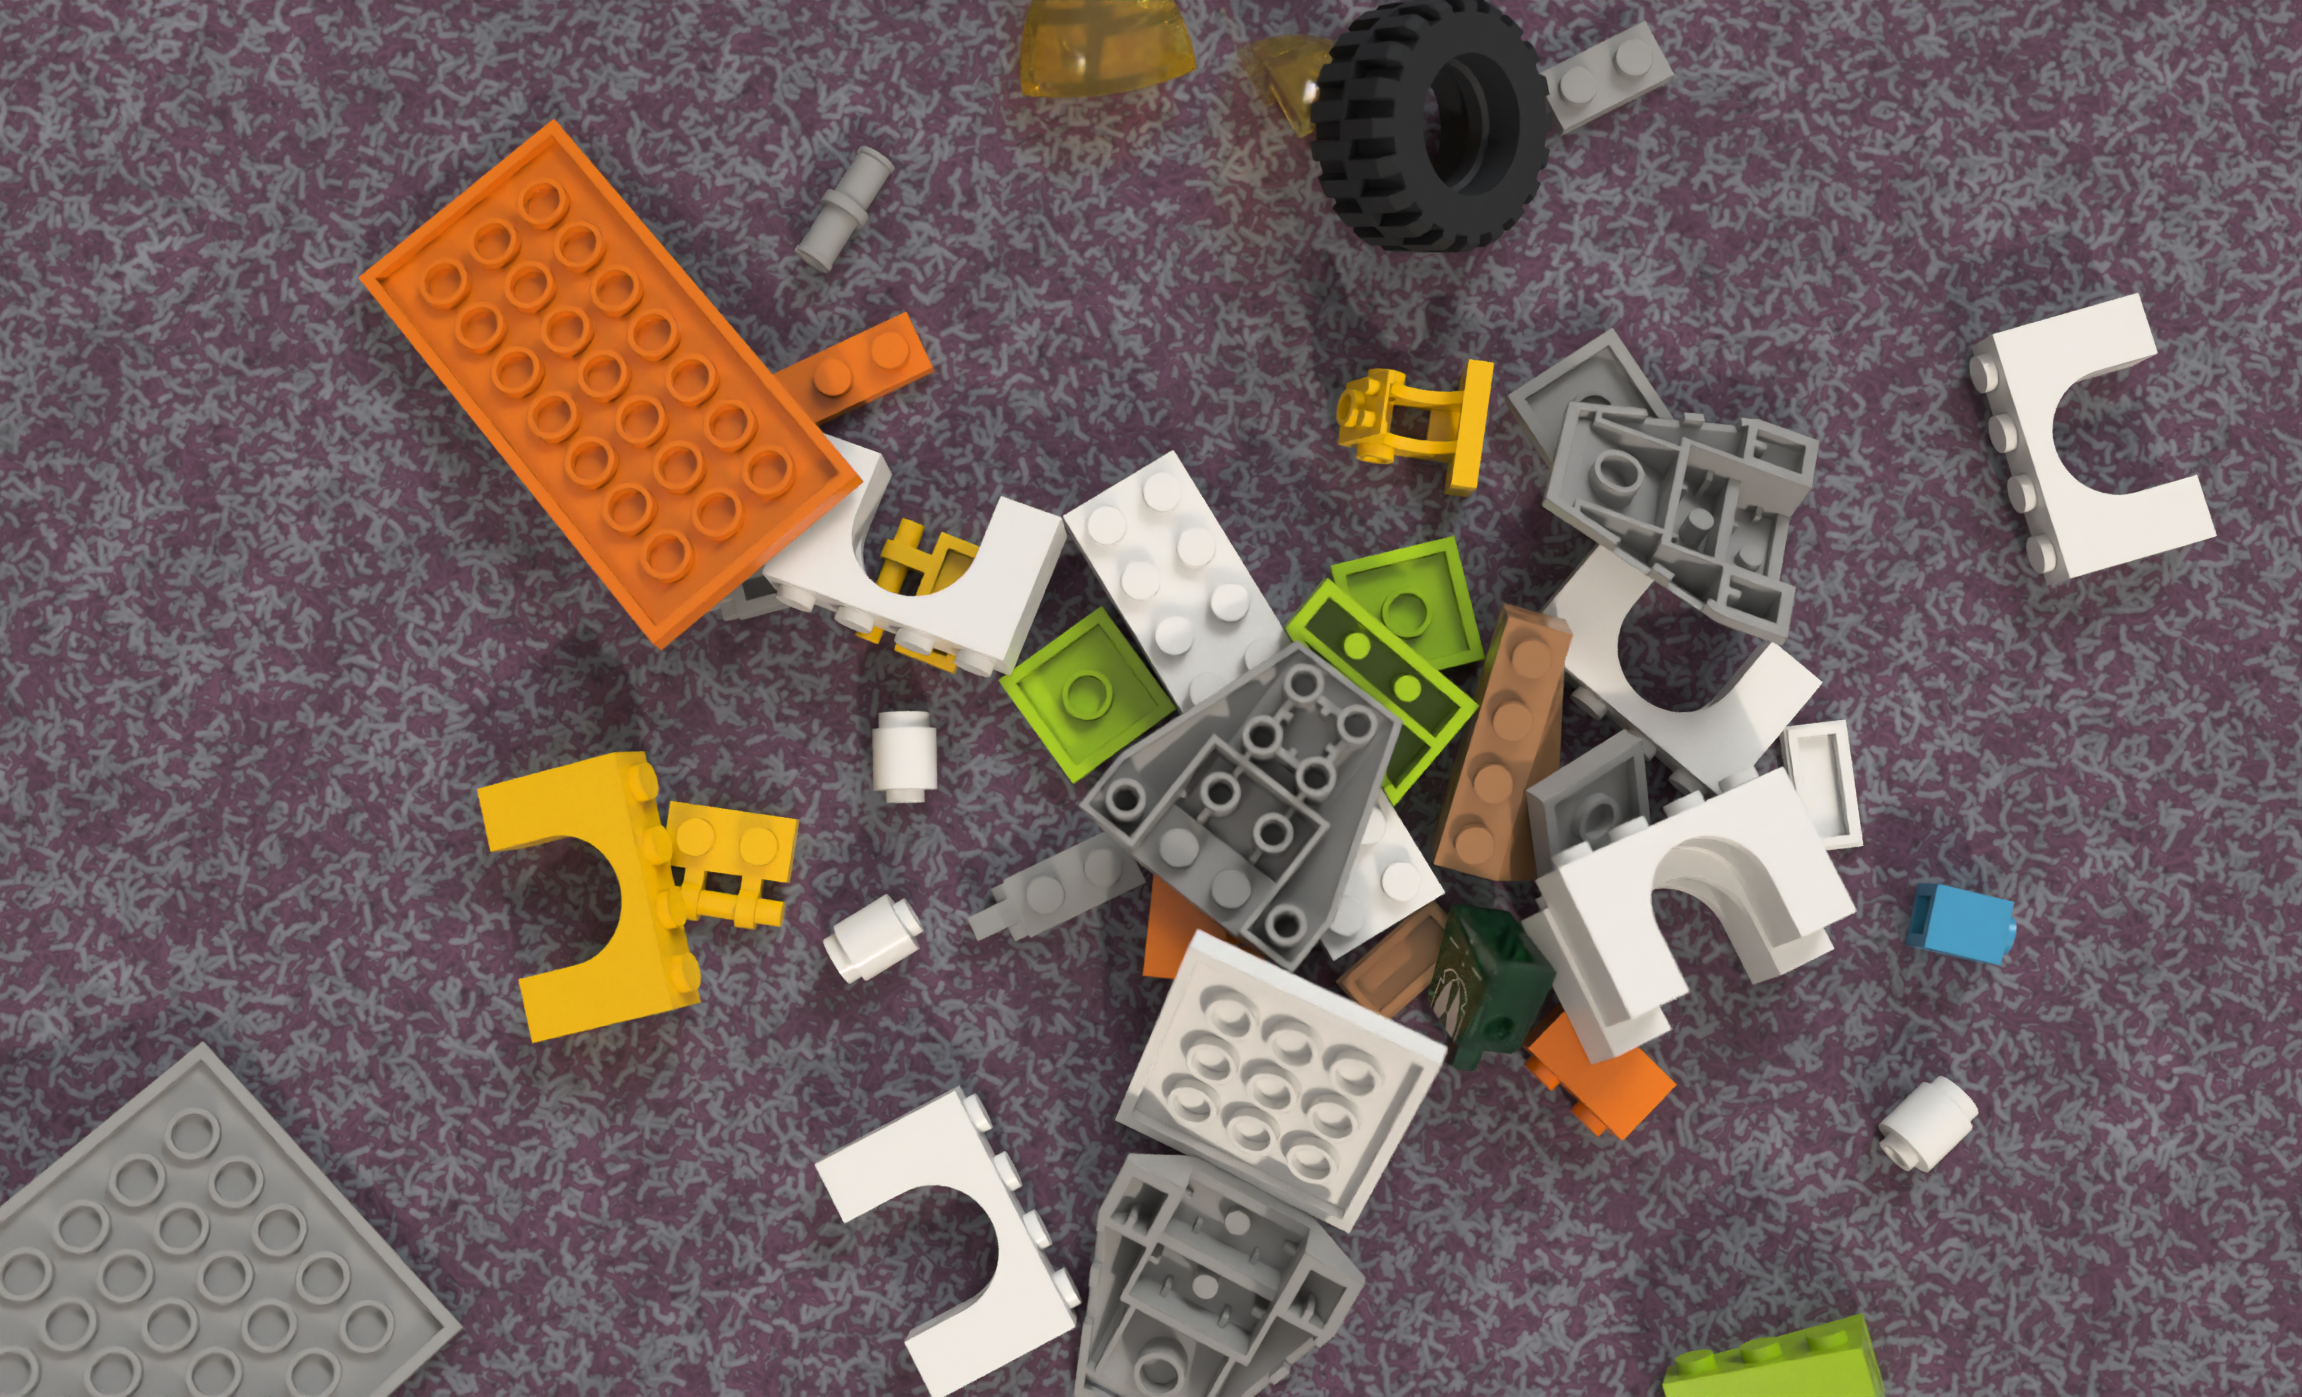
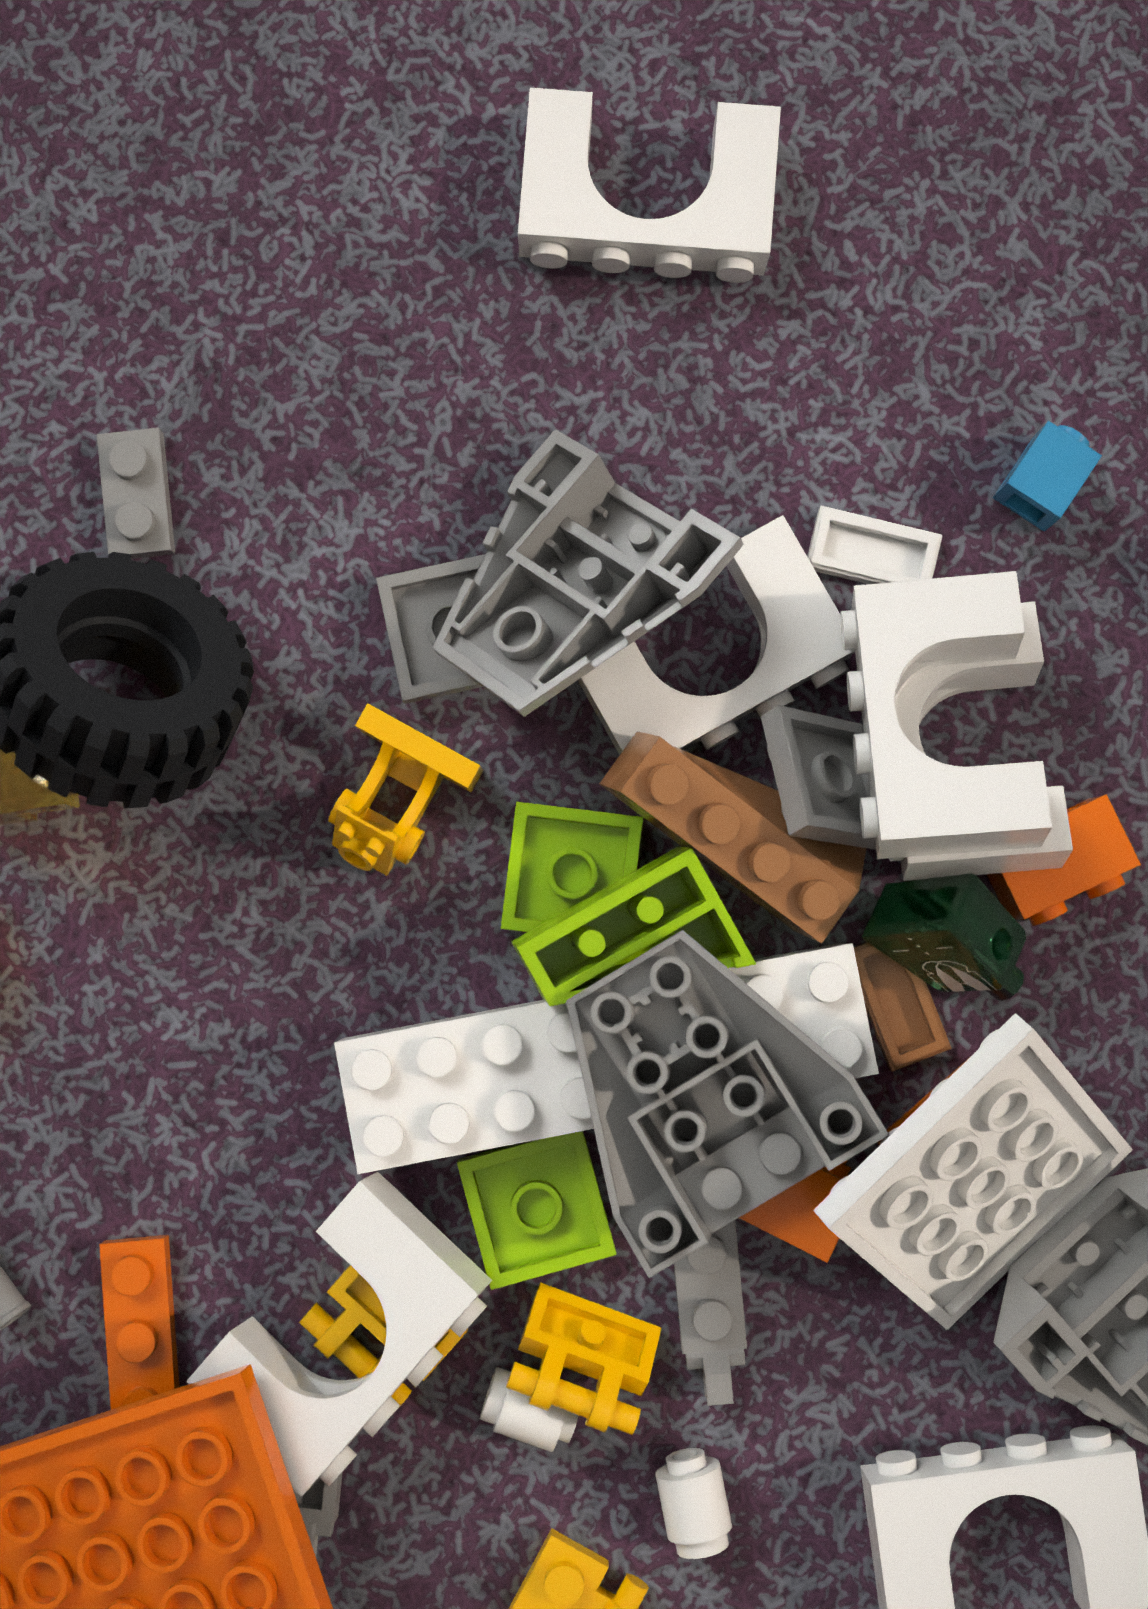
camera: 70 degrees left, 0 degrees up
none -> yellow plate [506,1282,661,1435]

